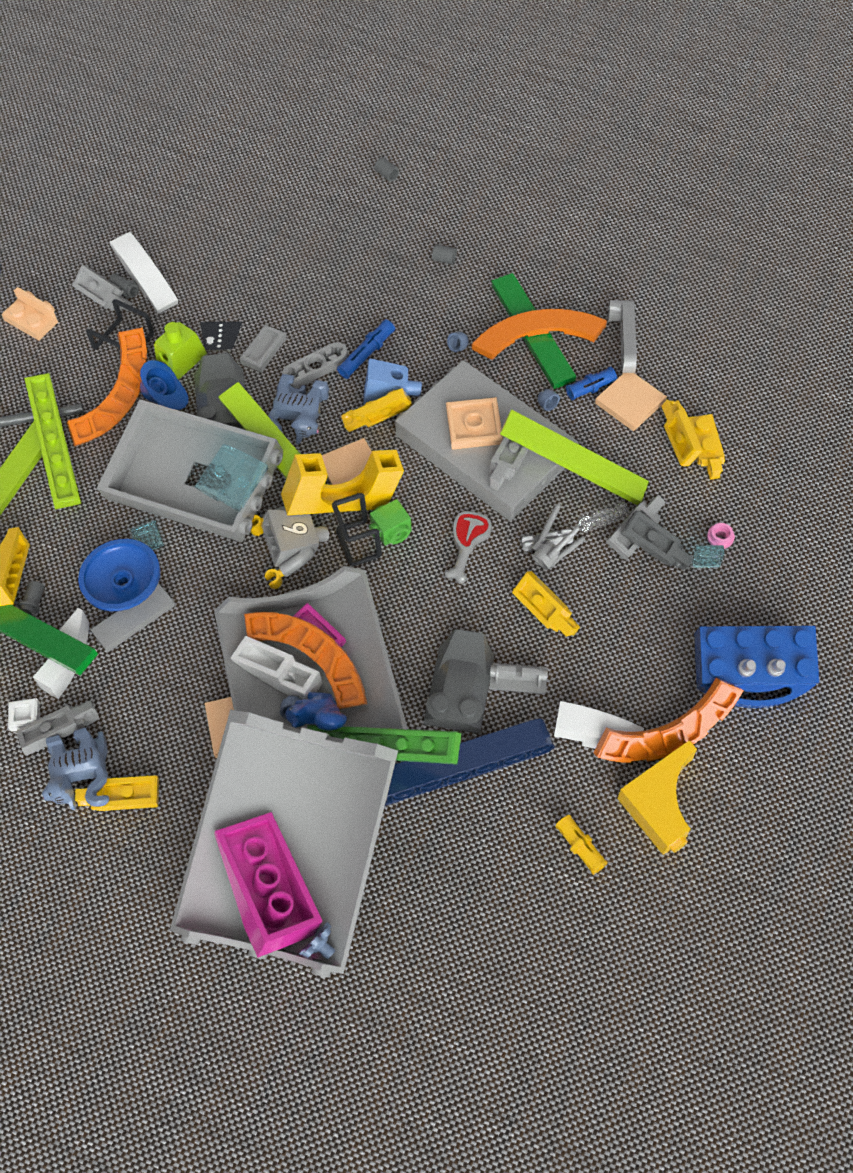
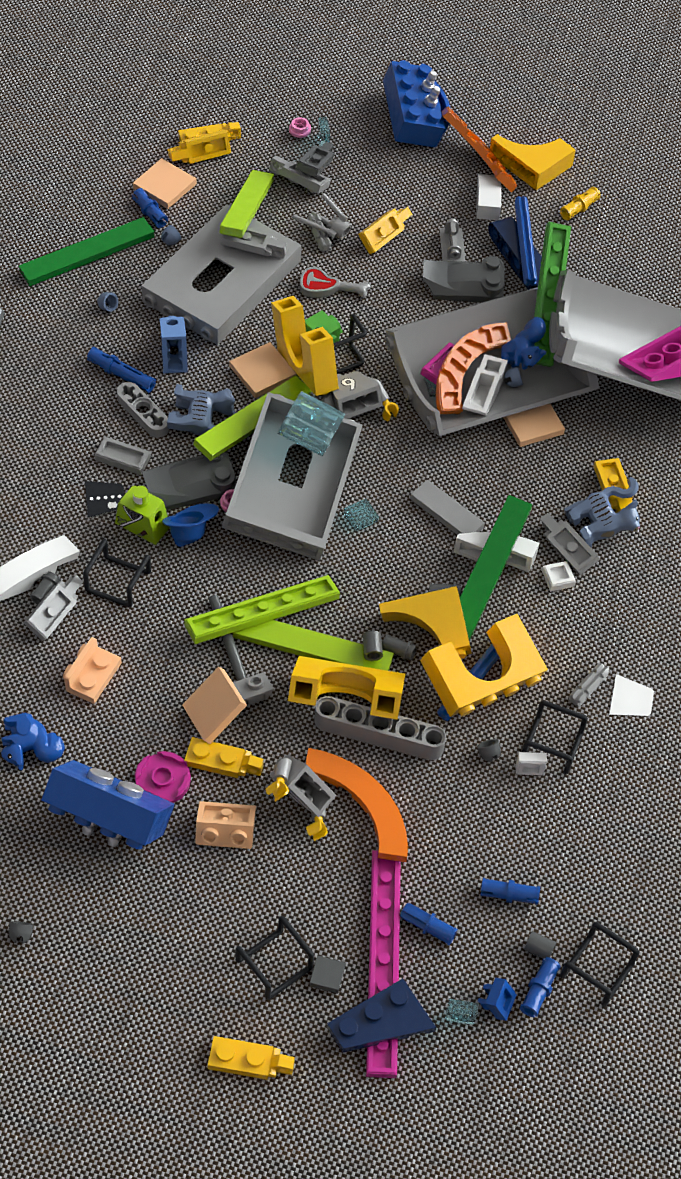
camera: 105 degrees left, 5 degrees down
orange tile [67,327,147,447] -> none
blue dish [78,539,161,611] -> none
yellow hinge [341,388,413,432] -> none
light nougat tile [446,397,503,450] -> none
orange tile [472,309,607,360] -> none
clear axle [578,502,629,532] -> none
light grey beam [608,300,637,373] -> none
none -> blue axle [515,196,537,286]

